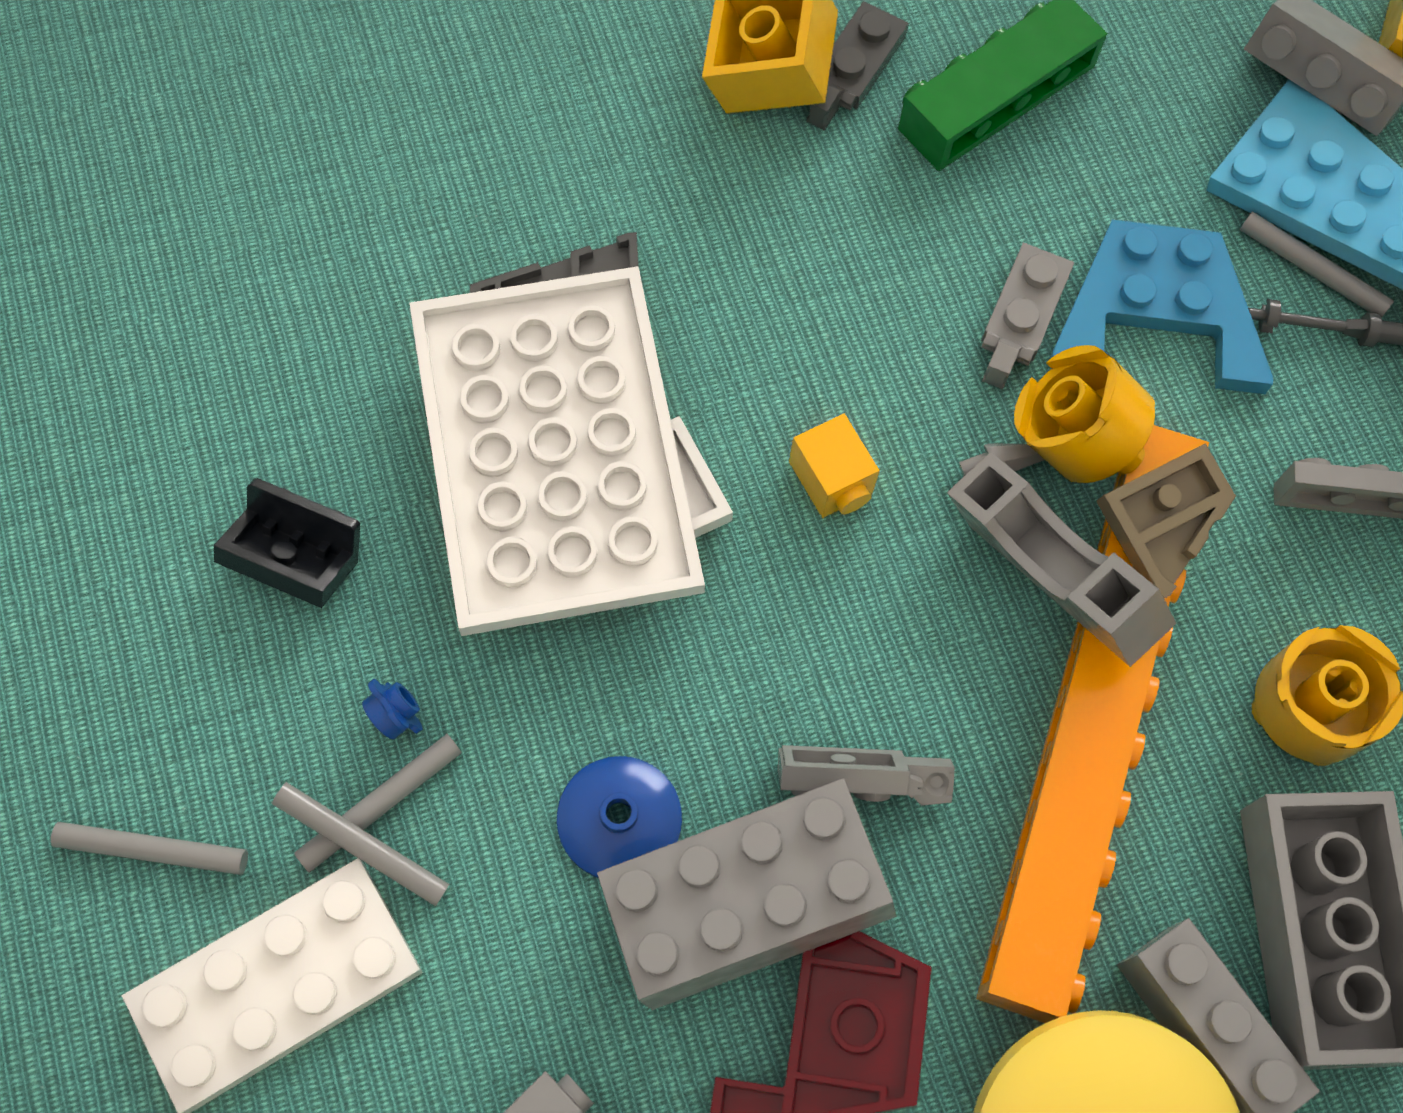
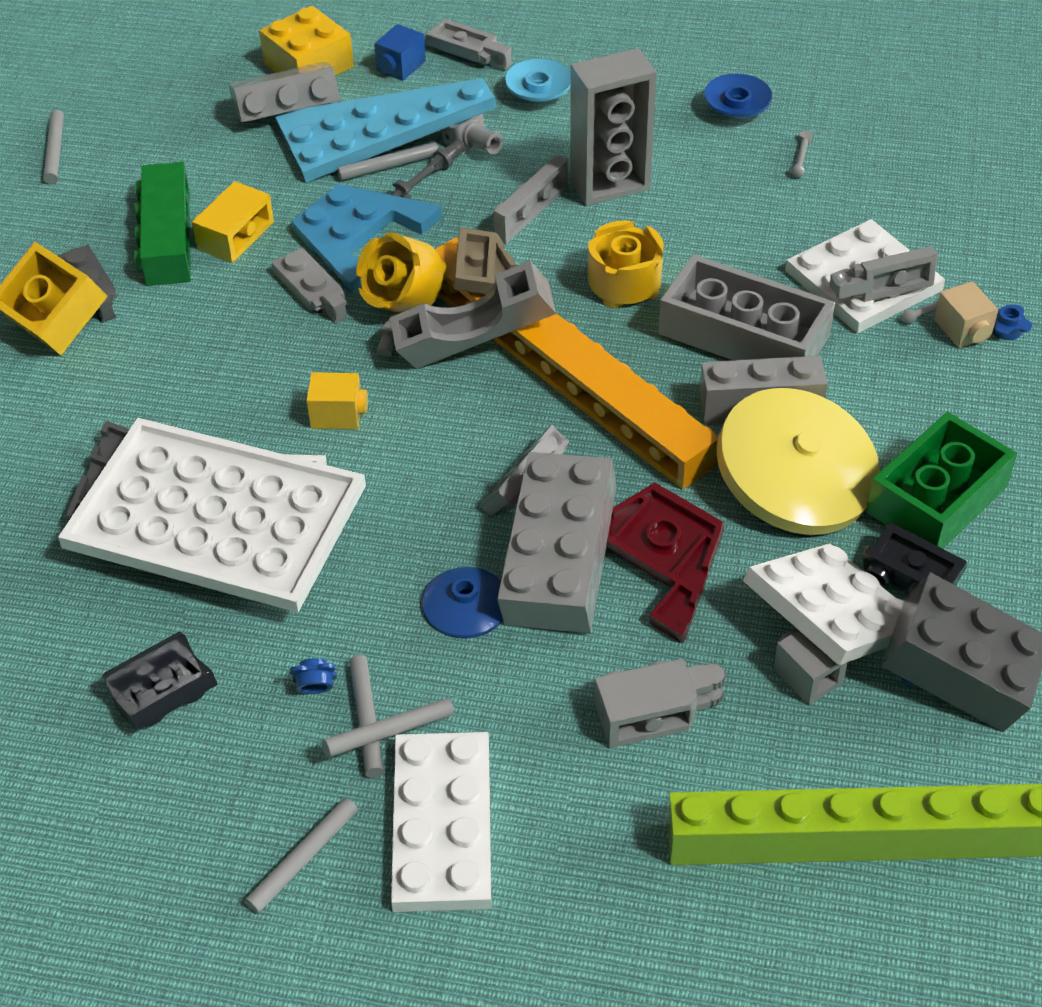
camera: 55 degrees left, 20 degrees down
none -> yellow brick [192,181,274,263]

